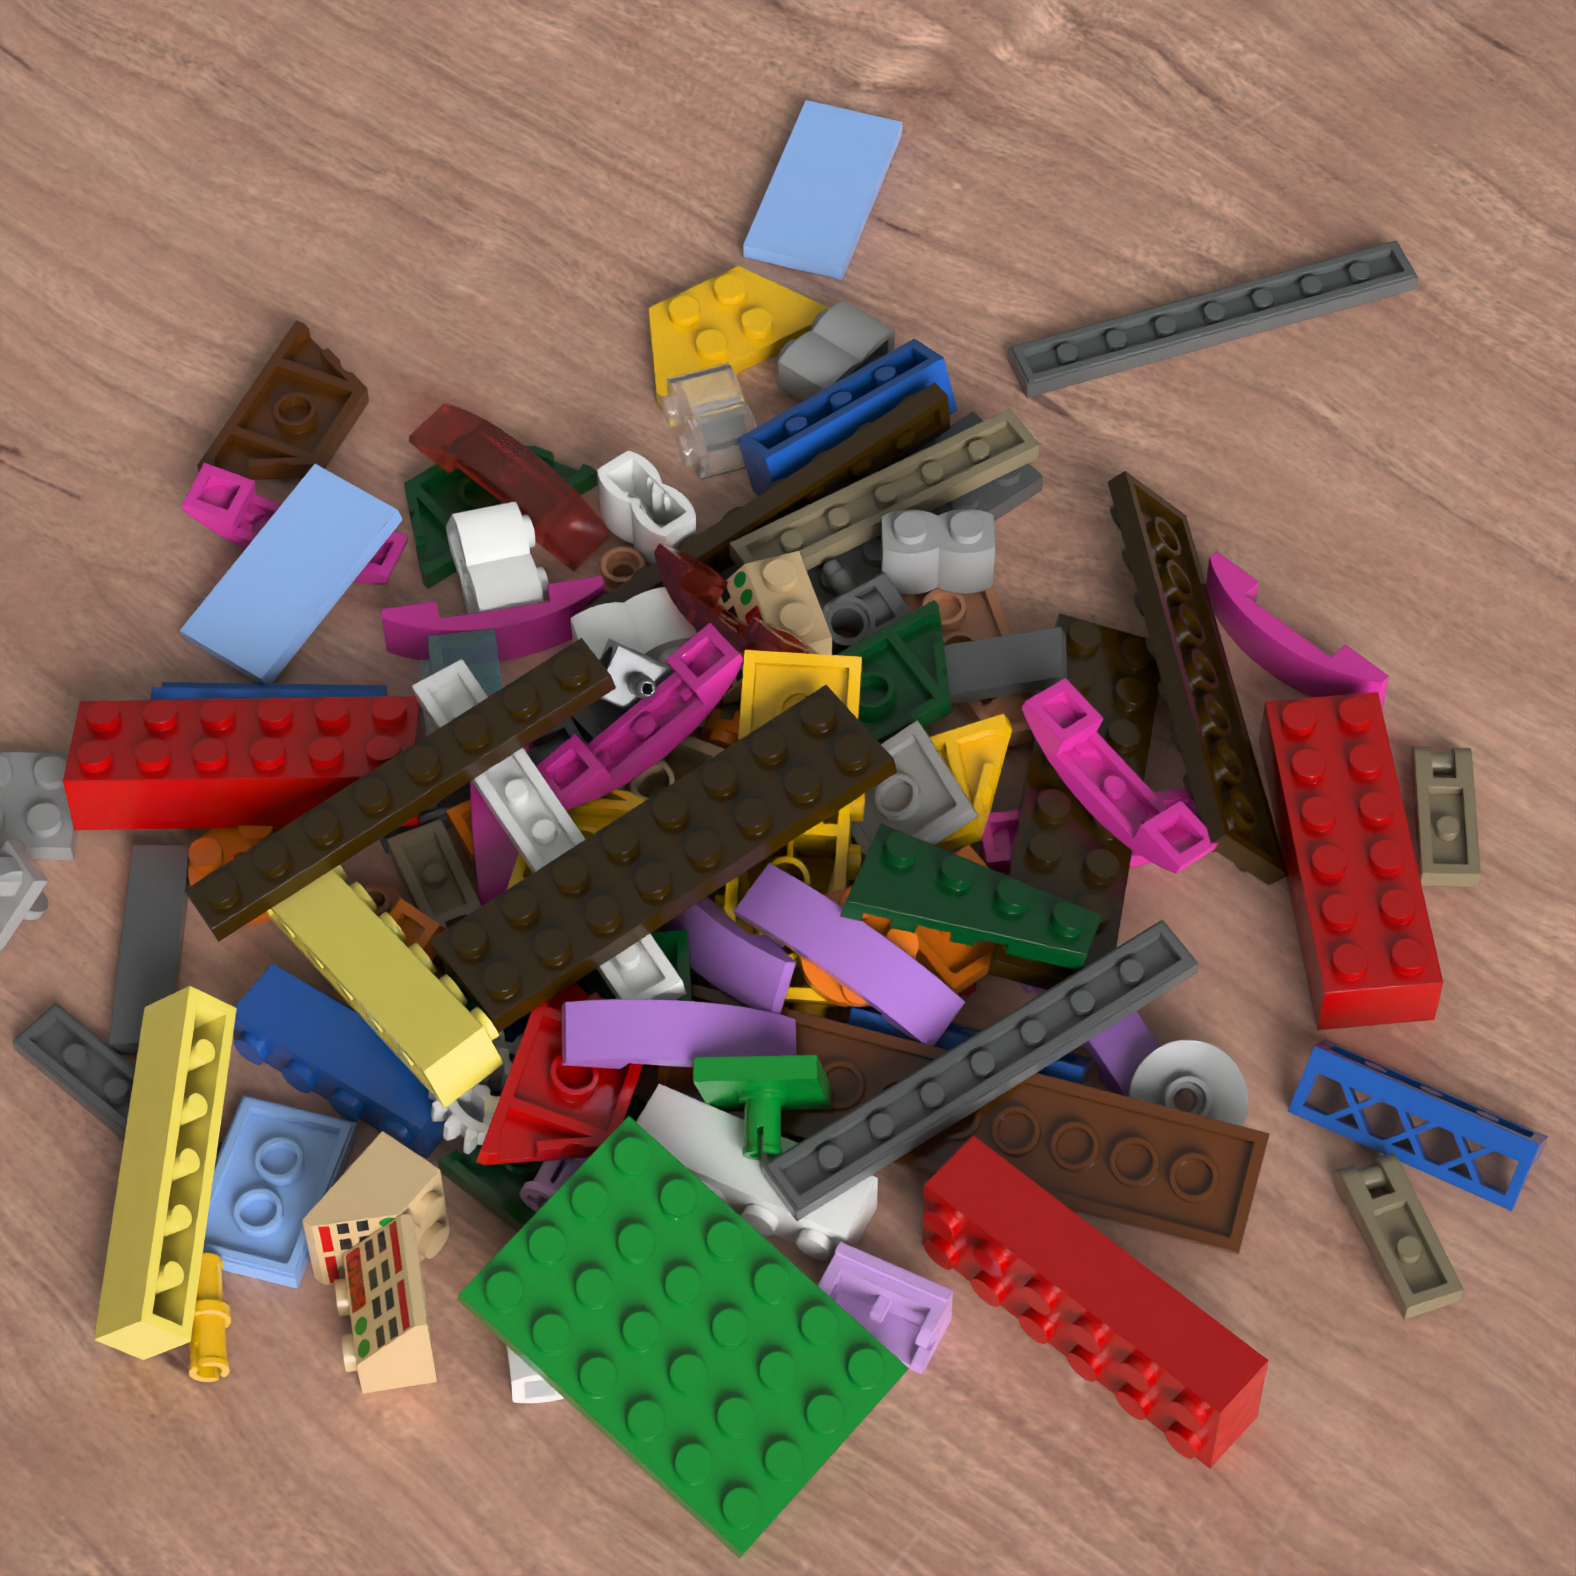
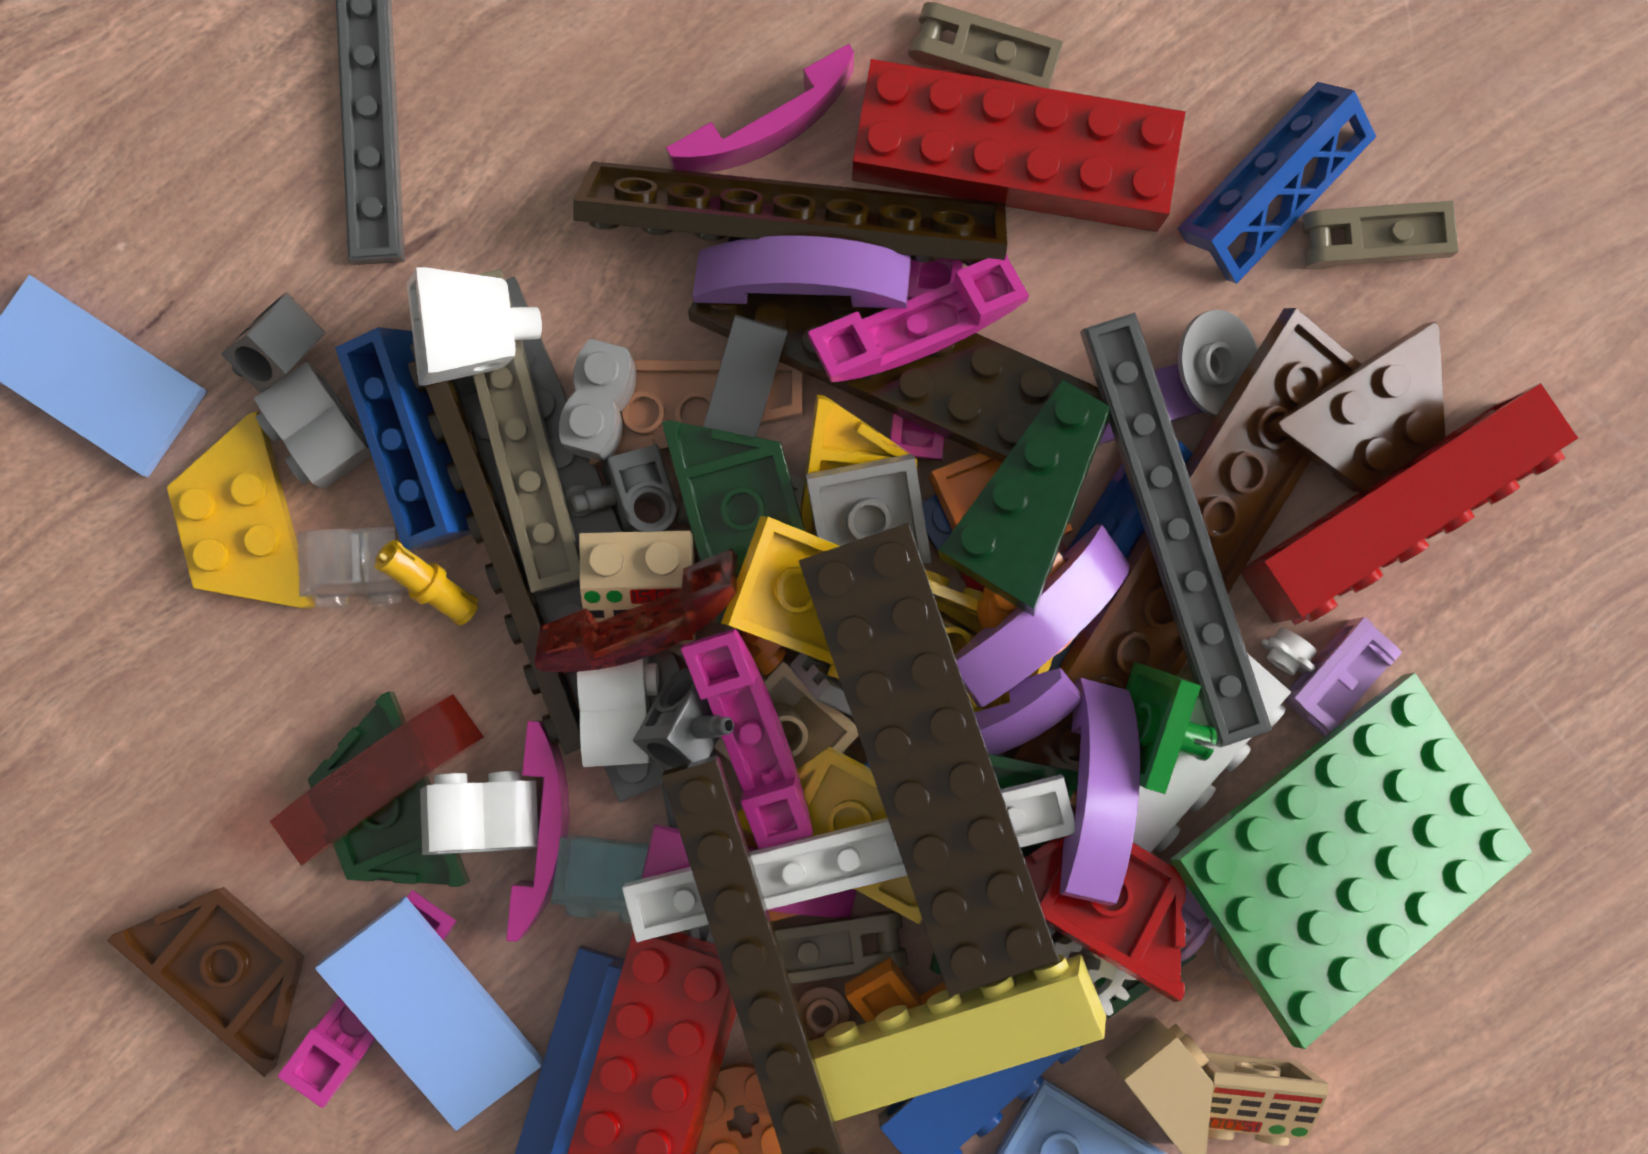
camera: 75 degrees left, 30 degrees up
nougat plate [596,547,649,594] -> none
white brick [597,451,697,564] -> none
none -> dark grey piece [222,292,325,392]
none -> yellow pin [374,540,479,626]
none -> white torso [407,267,542,385]
none -> medium lavender slope [692,236,911,308]
none -> white plate [1261,628,1317,676]
none -> wing [1268,322,1445,492]

